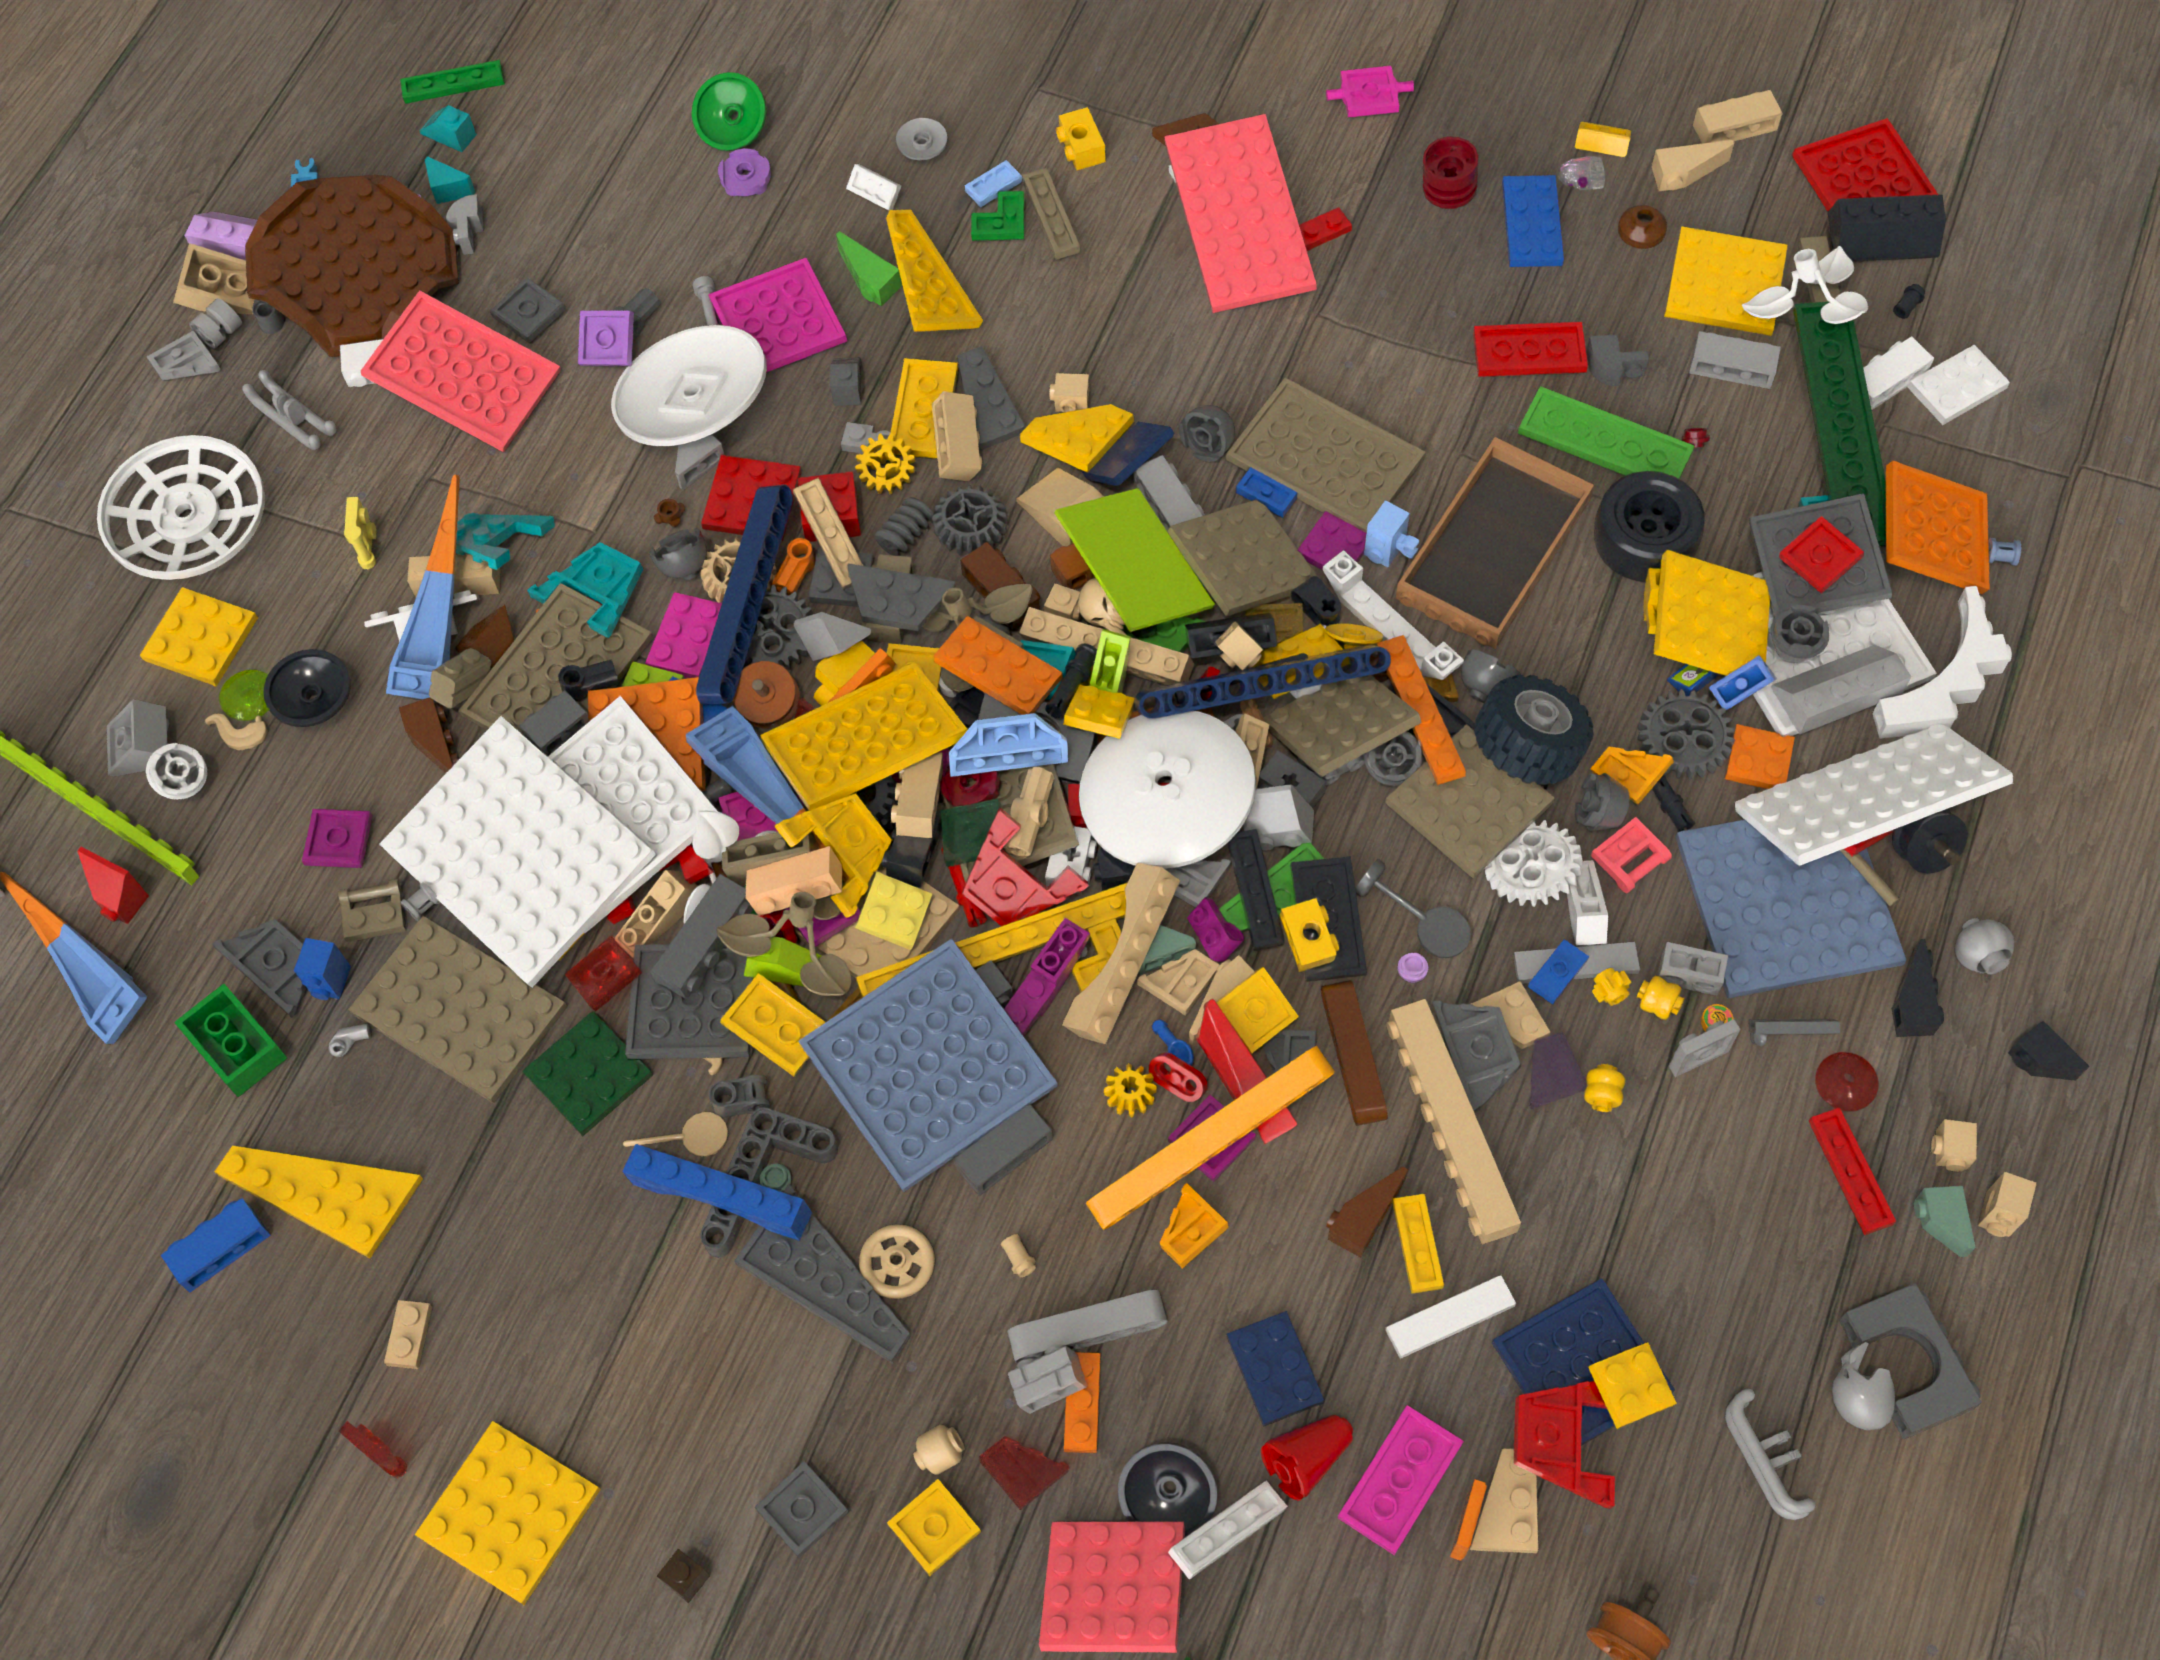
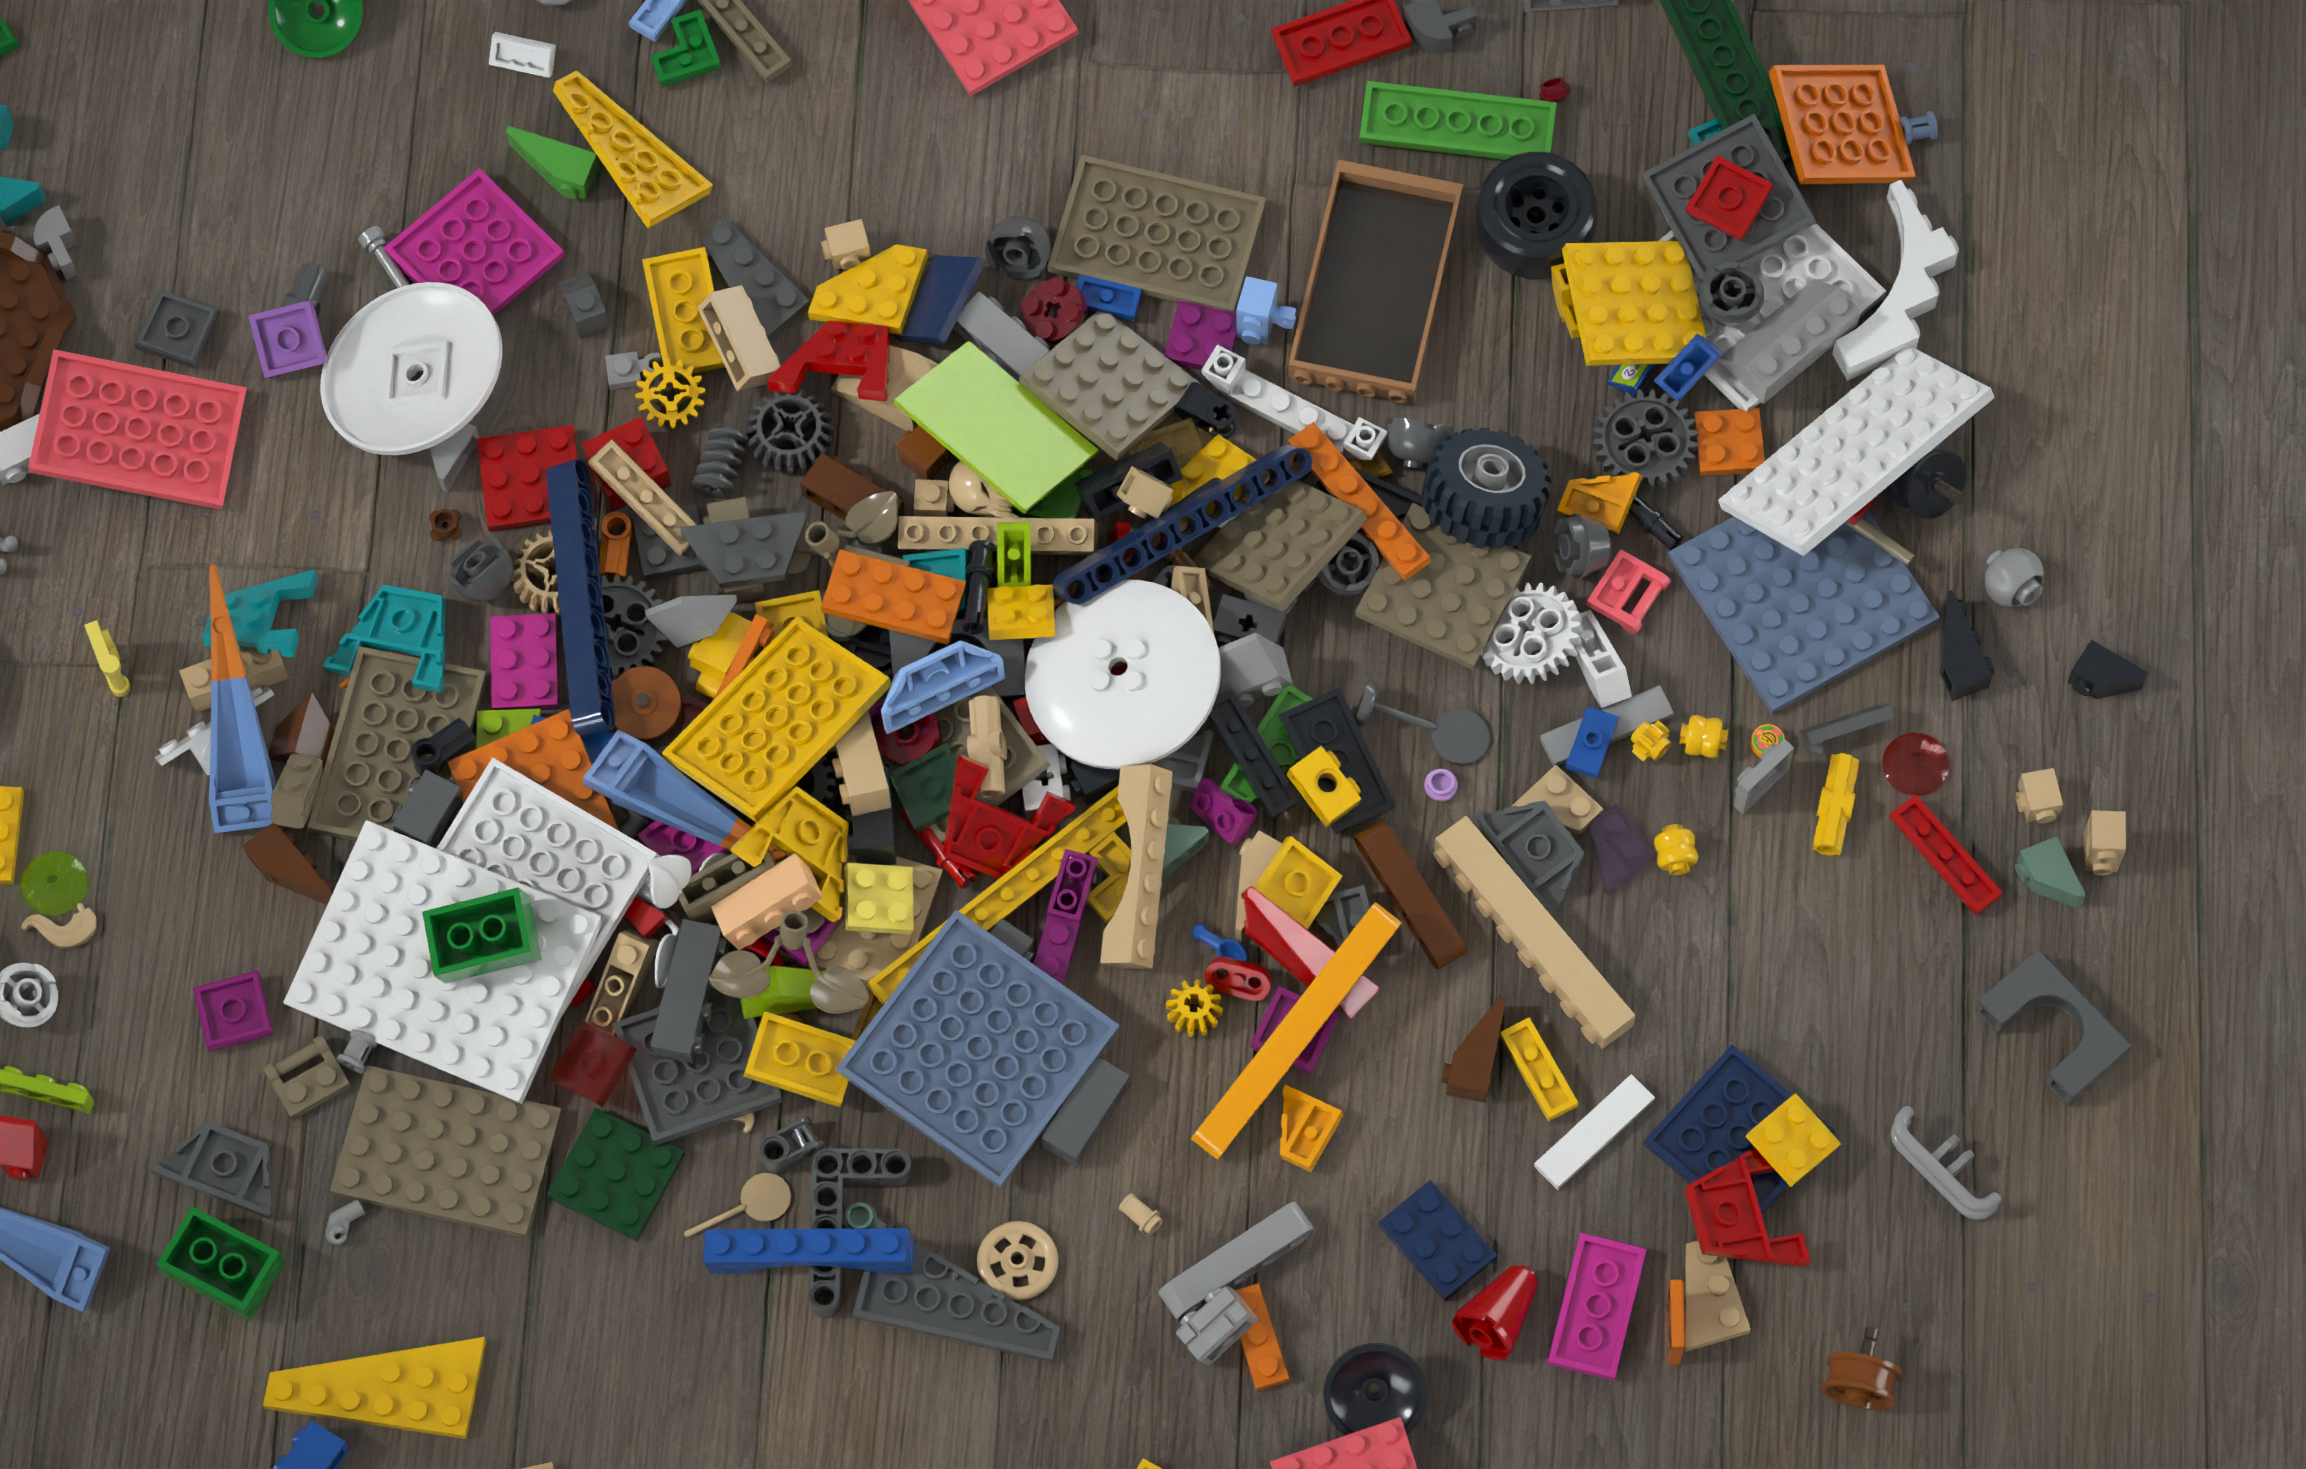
camera: 20 degrees left, 5 degrees up
black dish [264,649,351,727] -> none
blue brick [294,938,351,1000] -> none
medium lavender plate [718,149,771,196] -> none
tan head [913,1425,965,1475] -> none
clear red wing [979,1436,1070,1510] -> none
tan wing [1137,949,1220,1016] -> none
white tile [1168,1480,1288,1580] -> none
yellow dish [1326,623,1383,649] -> none
light grey brick [1657,942,1728,996] -> none
light grey helmet [1832,1342,1895,1430] -> none
none -> green brick [422,887,542,984]
none -> red wing [767,321,890,401]
none -> dark red plate [1021,277,1087,344]
none -> yellow piece [1812,753,1859,856]

